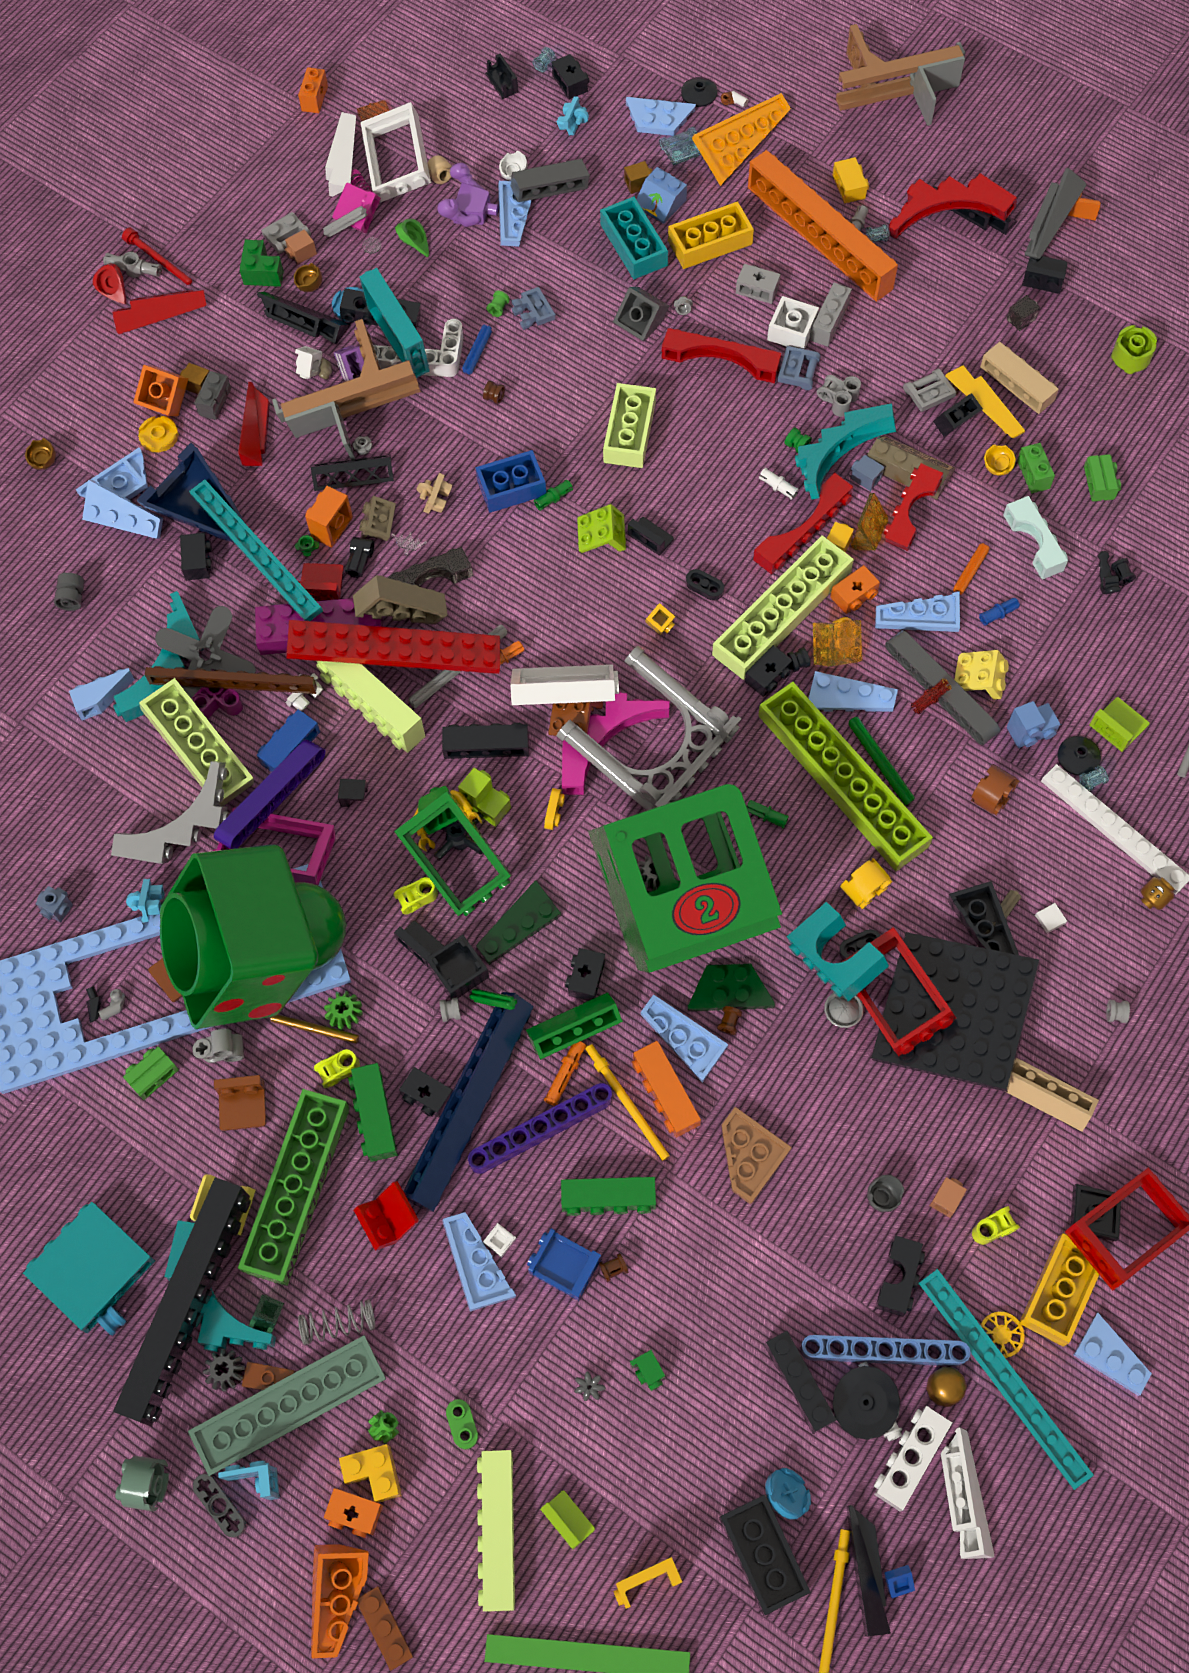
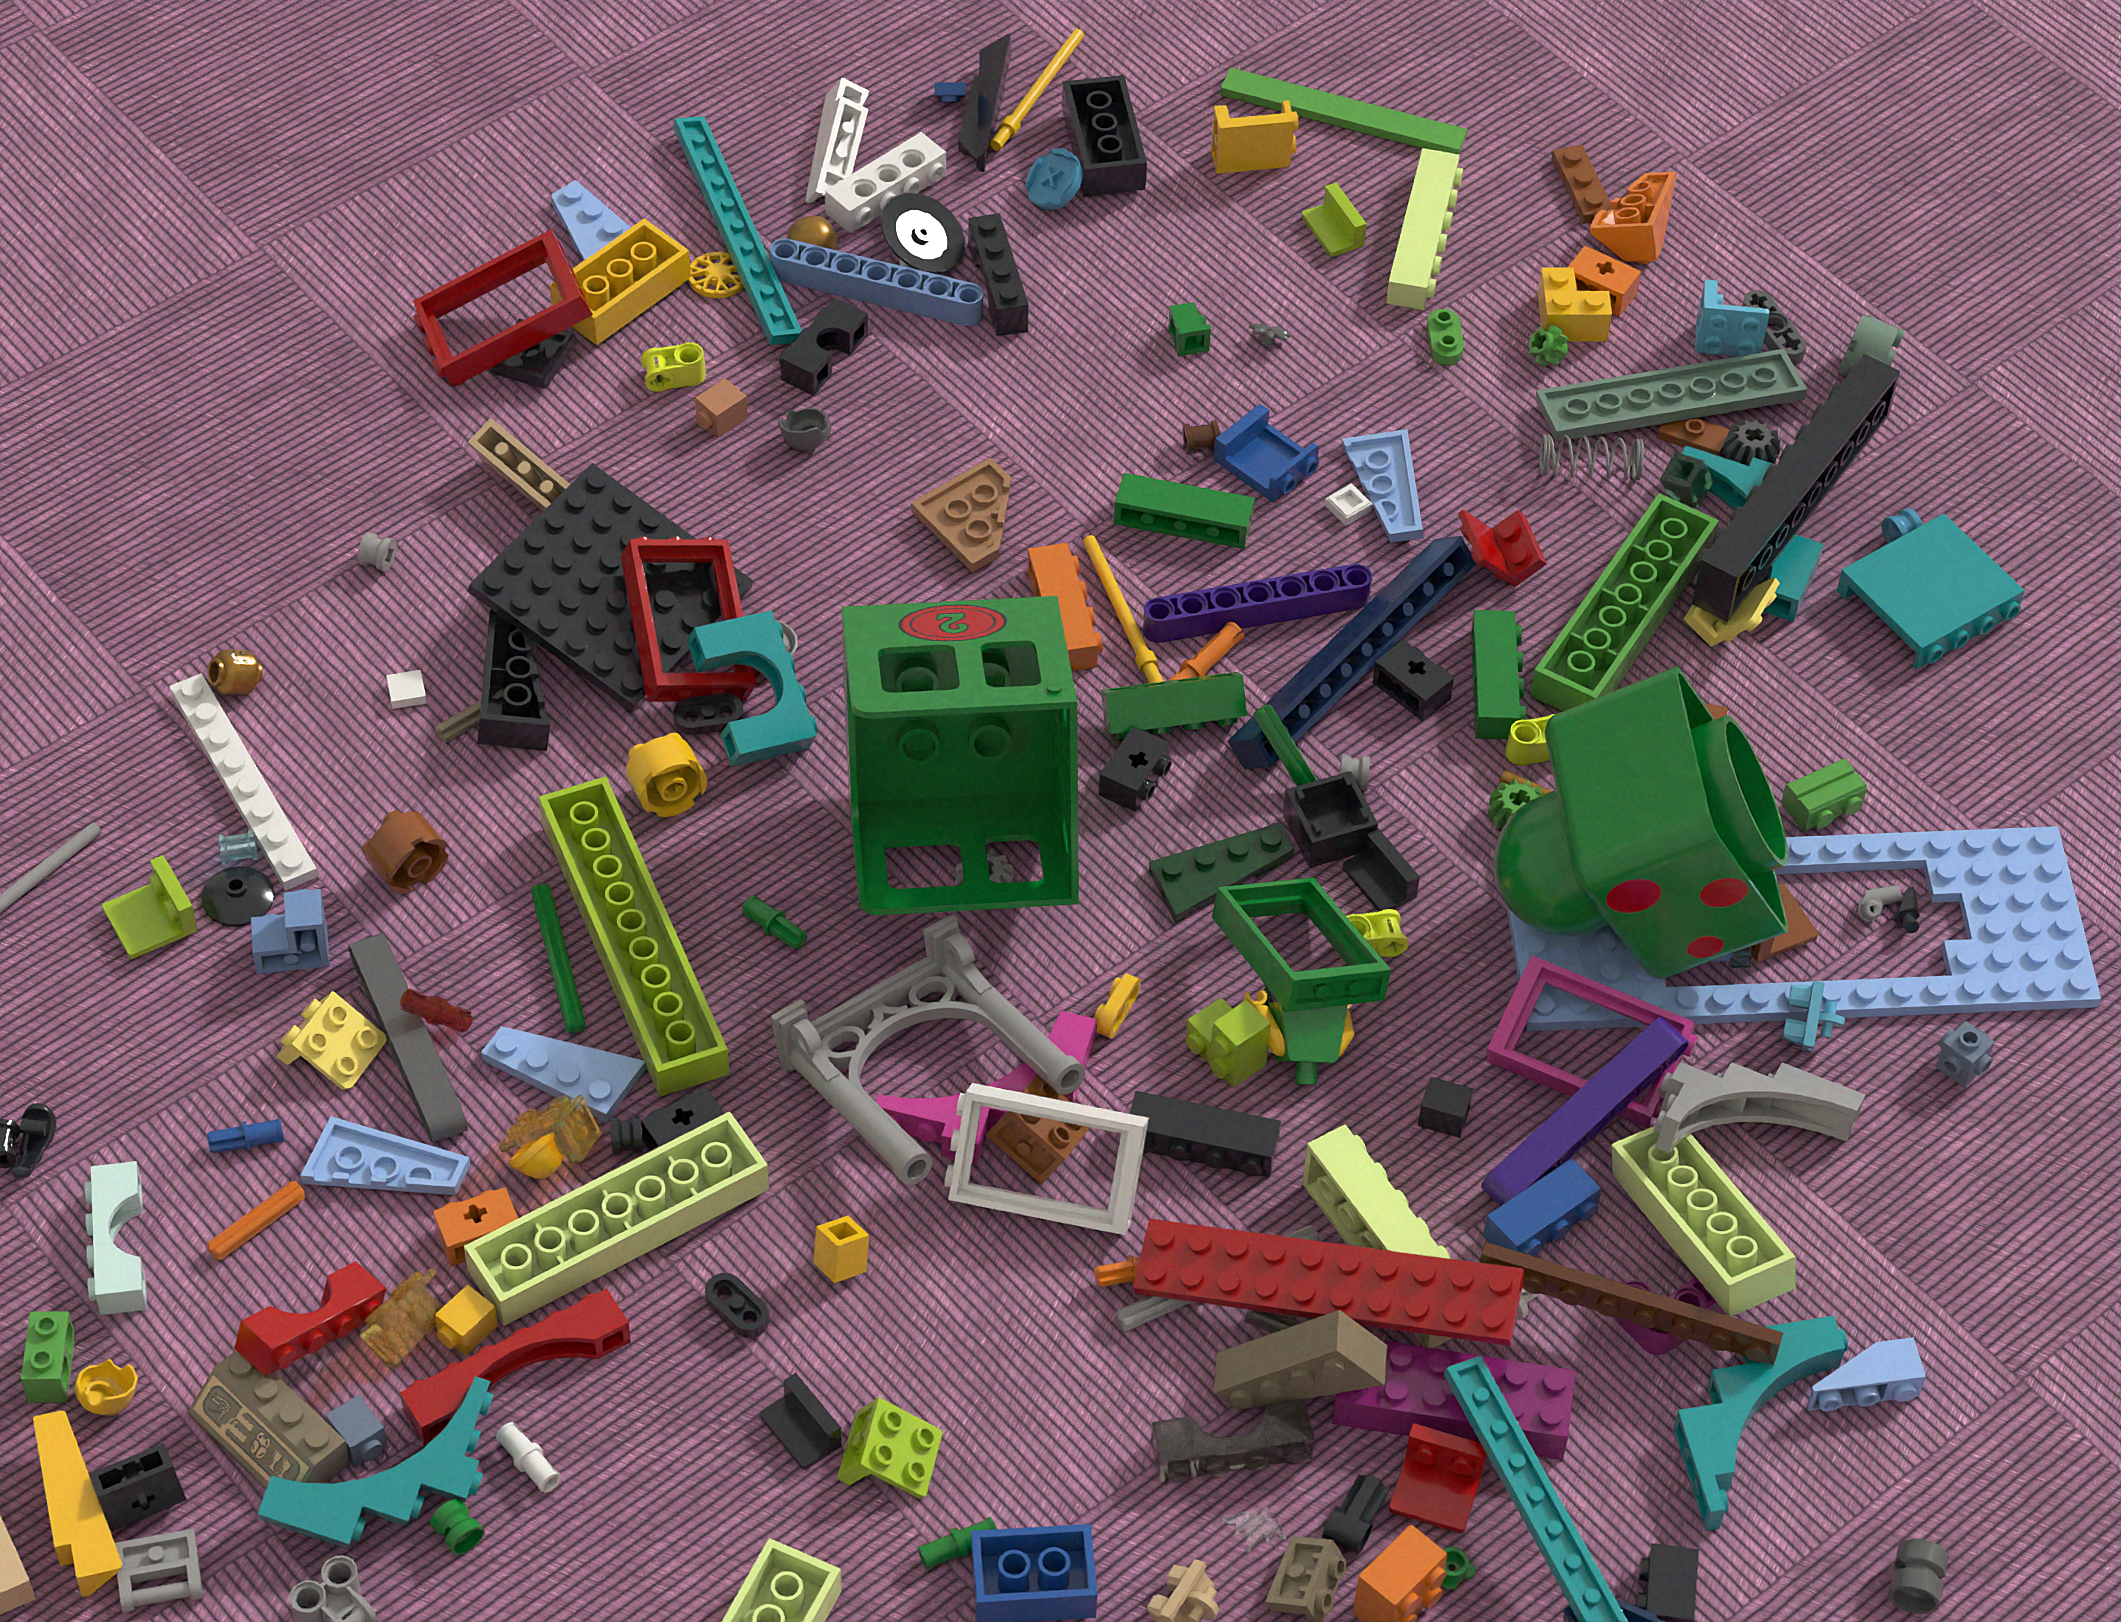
camera: 170 degrees left, 15 degrees down
dark grey piece [155,606,256,698] -> none

